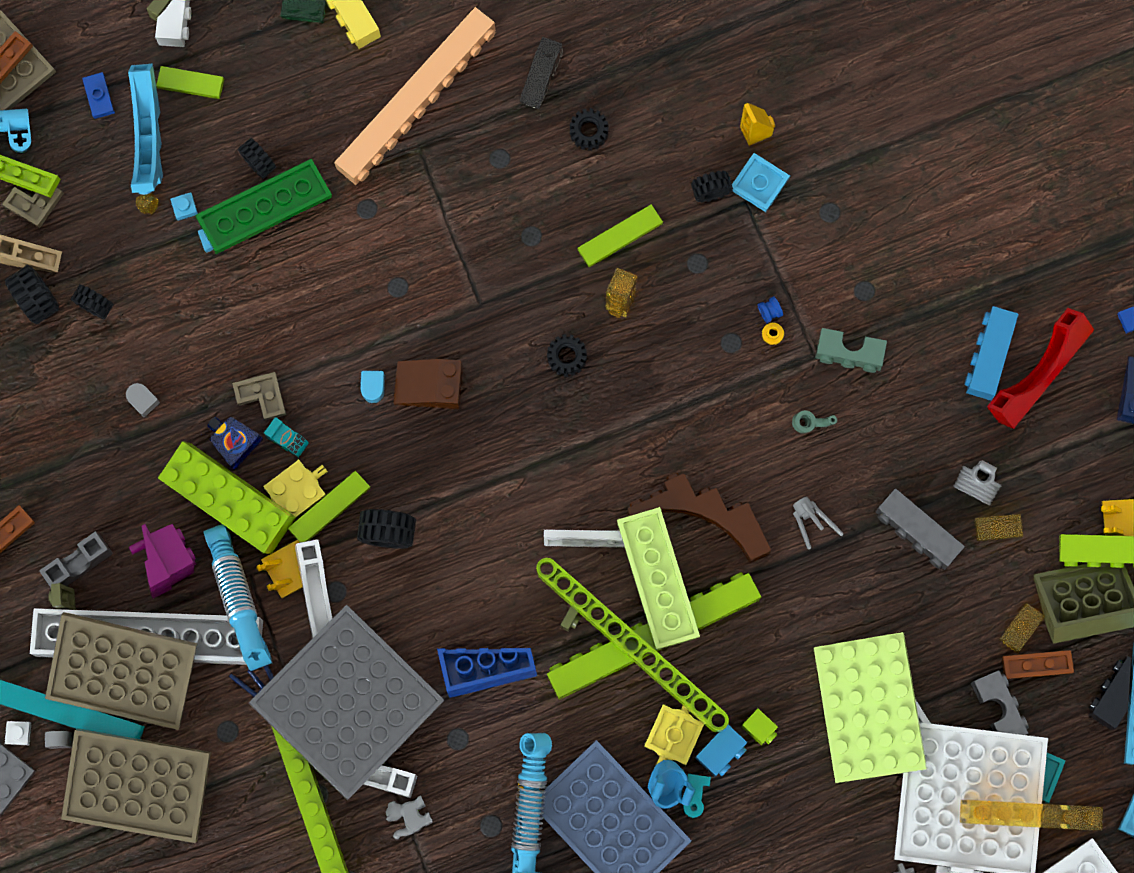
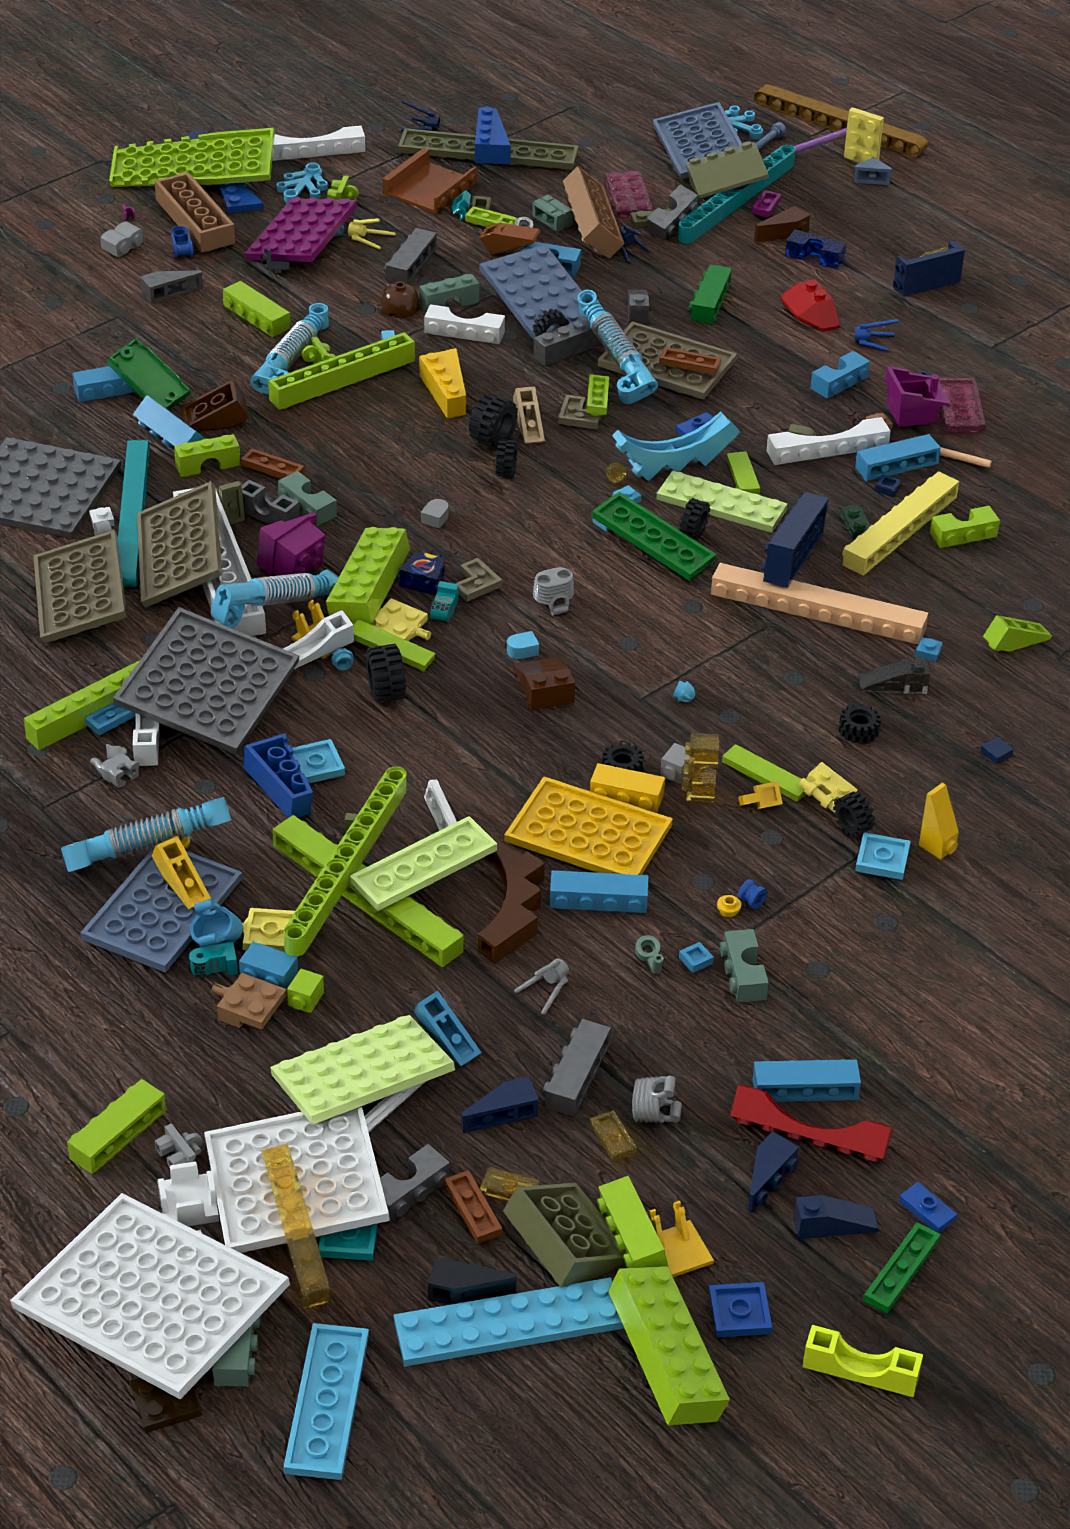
camera: 65 degrees right, 35 degrees down
none -> dark azure plate [85,703,136,736]
none -> yellow slope [152,836,211,910]
none -> medium nougat plate [212,973,286,1030]
none -> sand green arch [278,471,337,527]
none -> medium azure plate [292,739,345,784]
none -> medium azure plate [331,648,354,671]
none -> dark azure slope [414,991,482,1067]
none -> dark blue slope [461,1077,539,1133]
none -> yellow plate [504,777,673,875]
none -> light grey piece [532,567,575,616]
none -> dark azure brick [550,870,648,913]
none -> yellow brick [590,763,665,812]
none -> yellowish green plate [656,471,788,533]
none -> light grey brick [660,743,695,784]
none -> medium azure plate [672,681,695,702]
none -> dark azure plate [679,942,714,973]
none -> yellow plate [738,781,783,809]
none -> dark blue slope [748,1131,799,1212]
none -> dark blue brick [761,492,829,588]
none -> light yellow plate [798,762,858,813]
none -> dark azure plate [915,637,943,662]
none -> dark blue tile [980,737,1014,764]

